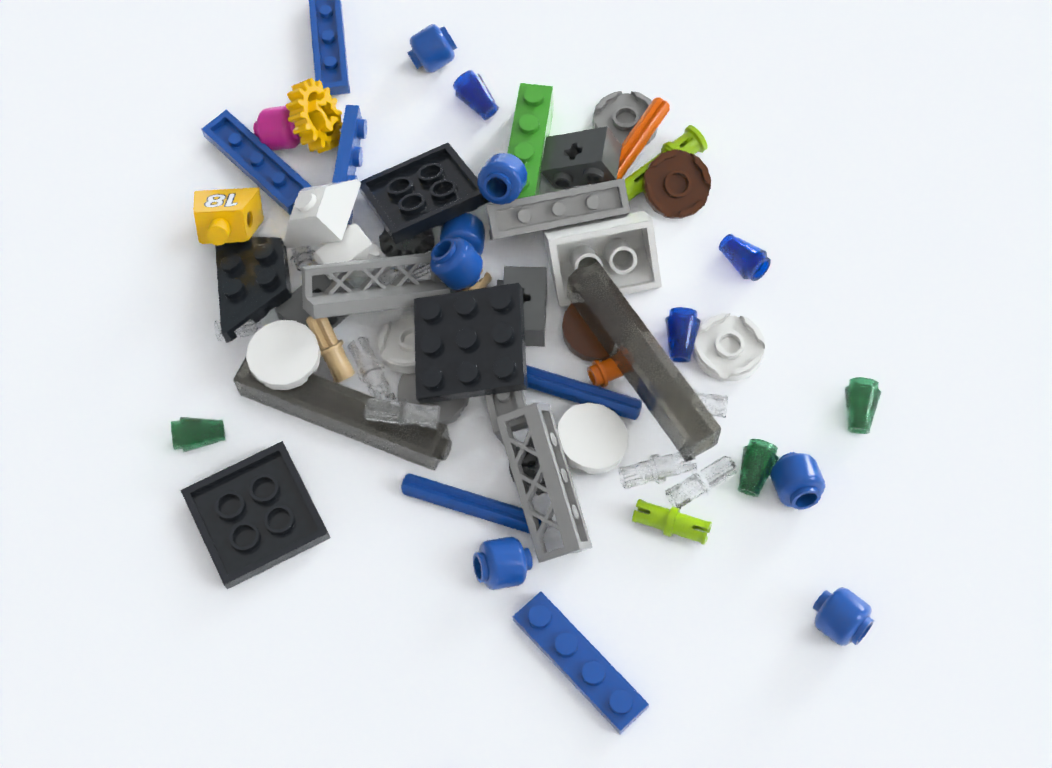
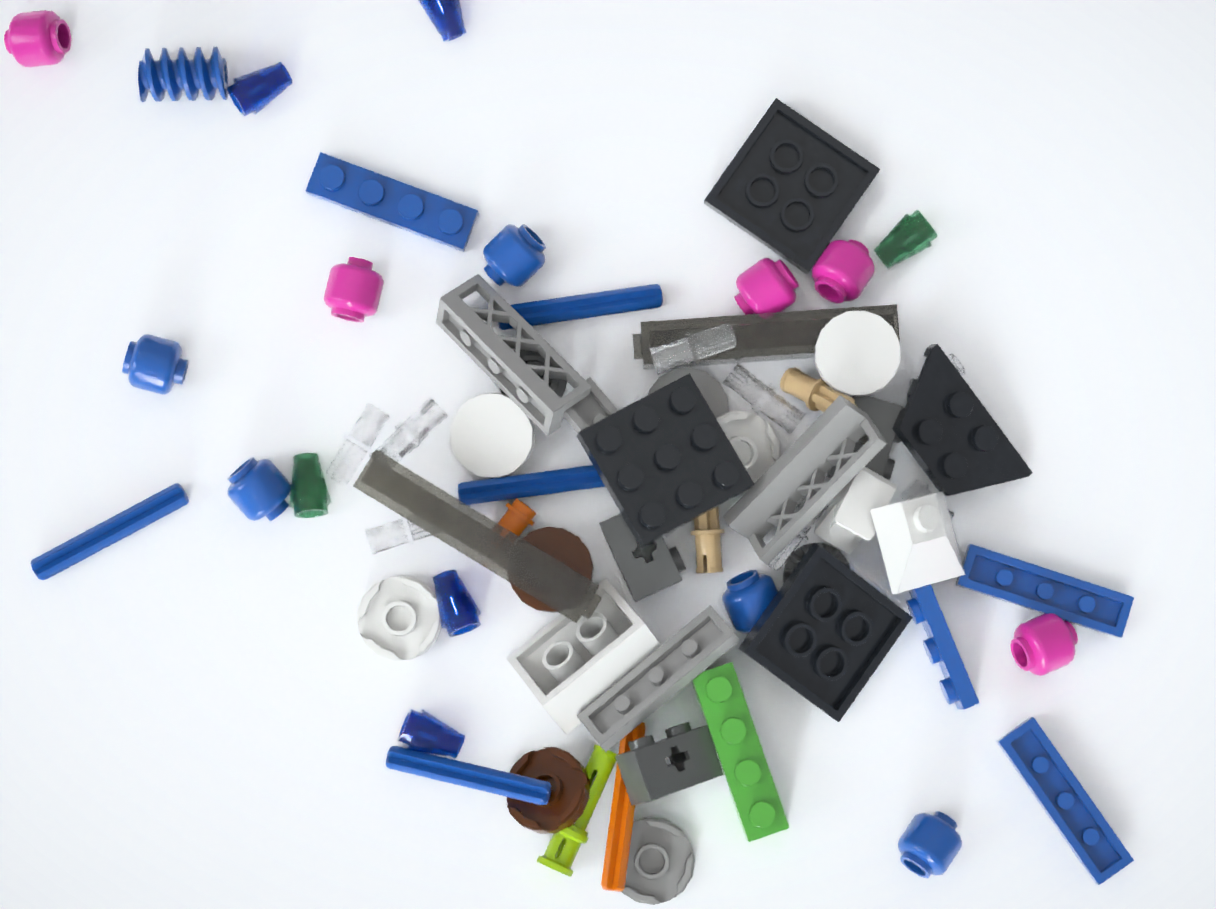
camera: 145 degrees right, 20 degrees up
yellow torso [193,187,264,246] -> none
yellow gear [286,78,342,154] -> none
blue head [430,237,483,290] -> none
clear blue cone [453,70,499,120] -> none
blue head [477,153,527,205] -> none
lime pin [632,499,712,545] -> none
clear green cone [844,377,882,434] -> none
none -> blue axle [30,483,189,580]
none -> dark pink head [324,257,384,323]
none -> blue axle [385,746,552,805]
none -> dark pink head [734,257,800,321]
none -> dark pink head [812,239,875,304]

